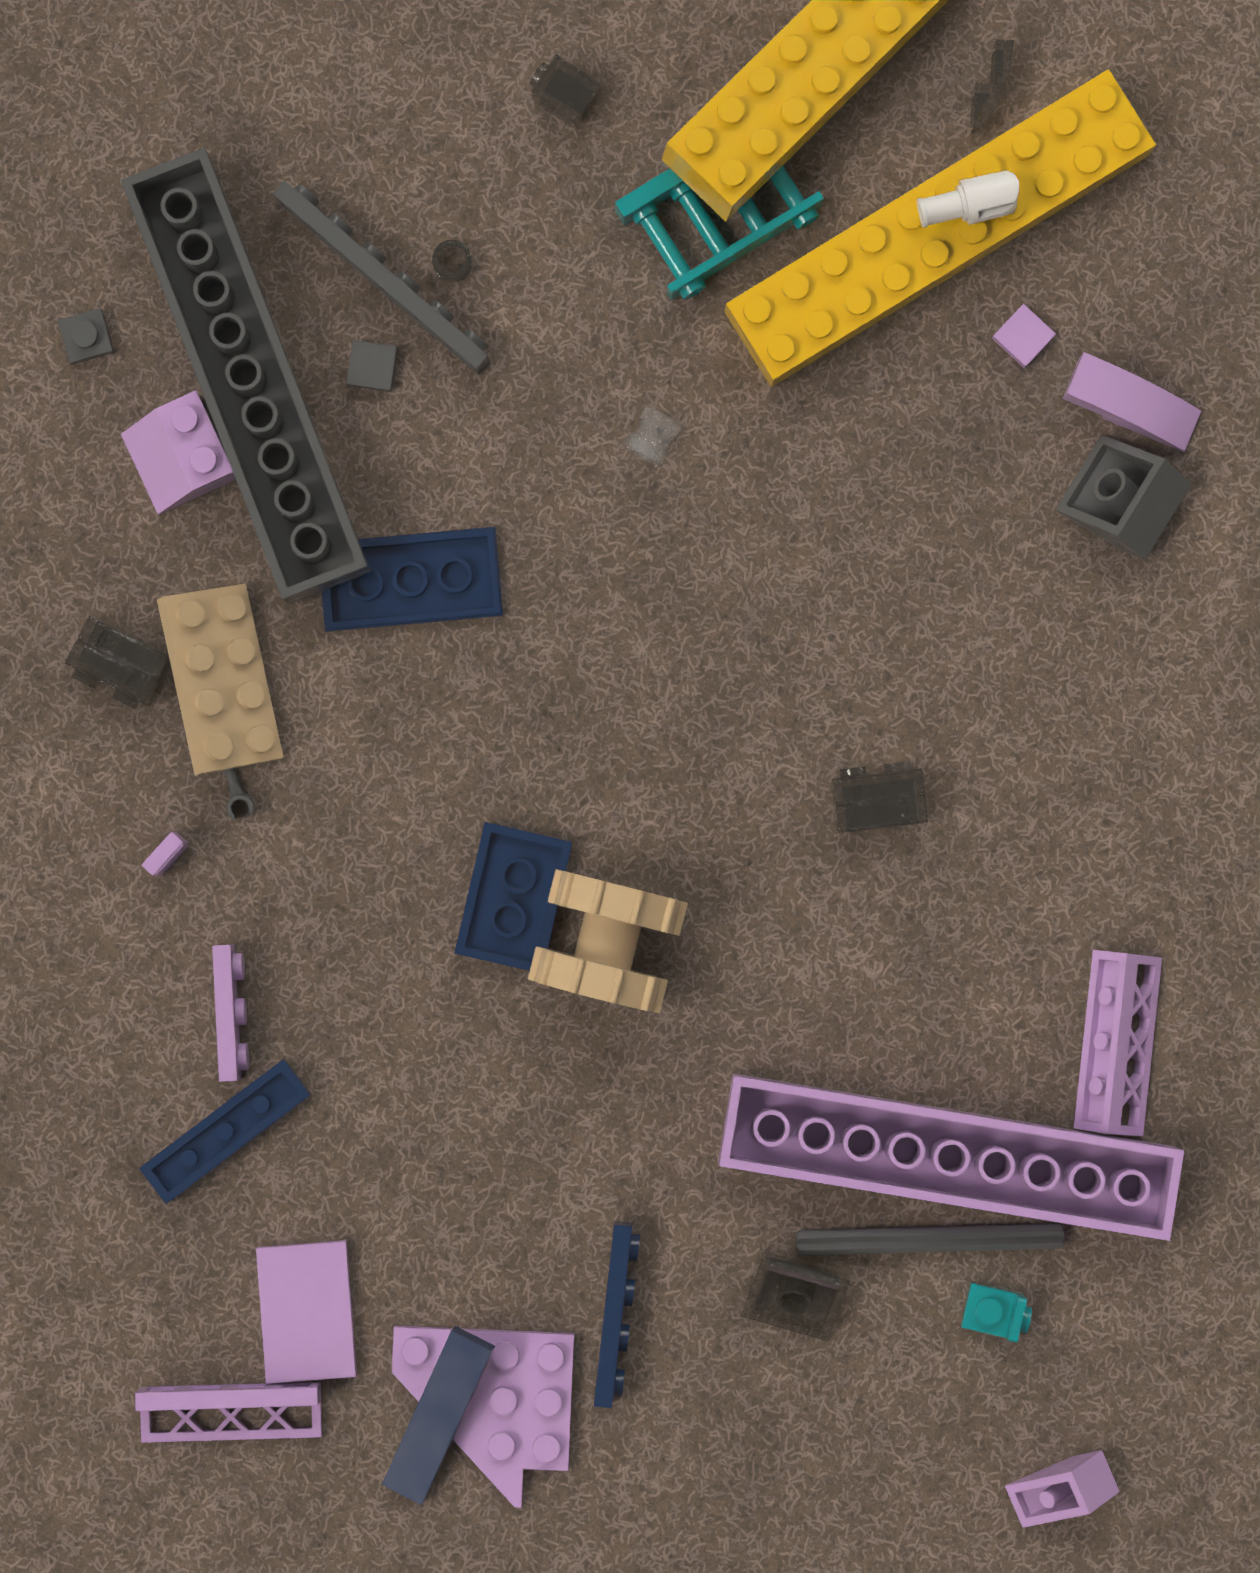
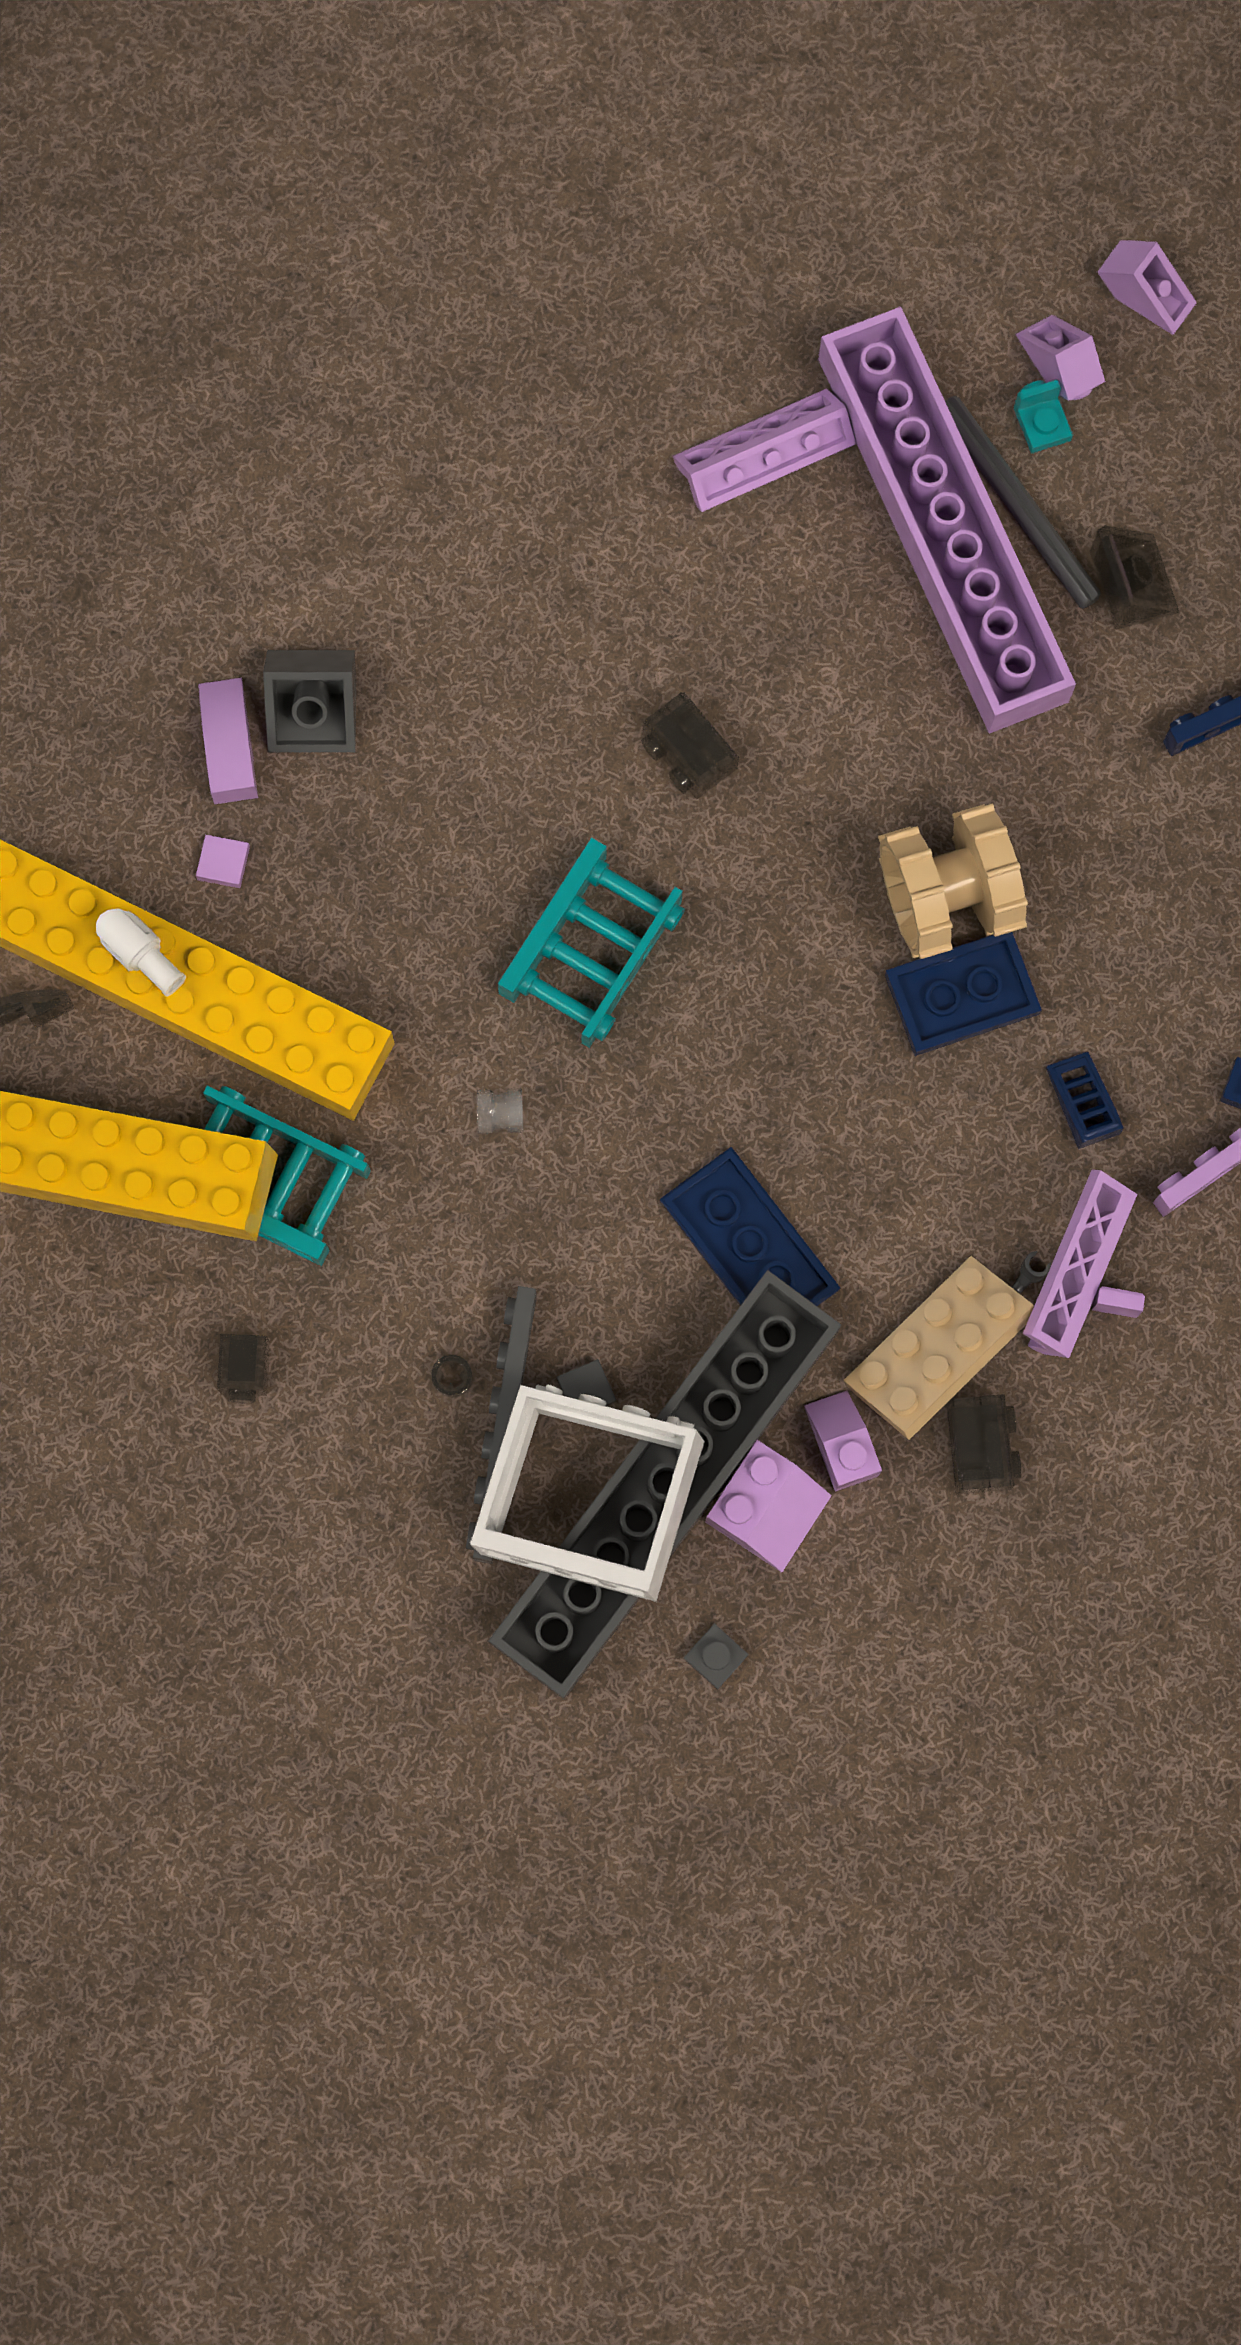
camera: 125 degrees left, 10 degrees down
none -> white window [470,1384,704,1601]
none -> teal fence [498,837,685,1048]
none -> lavender slope [804,1391,882,1491]
none -> lavender slope [1016,315,1105,401]
none -> lavender fence [1023,1170,1137,1358]
none -> dark blue slope [1046,1051,1124,1149]

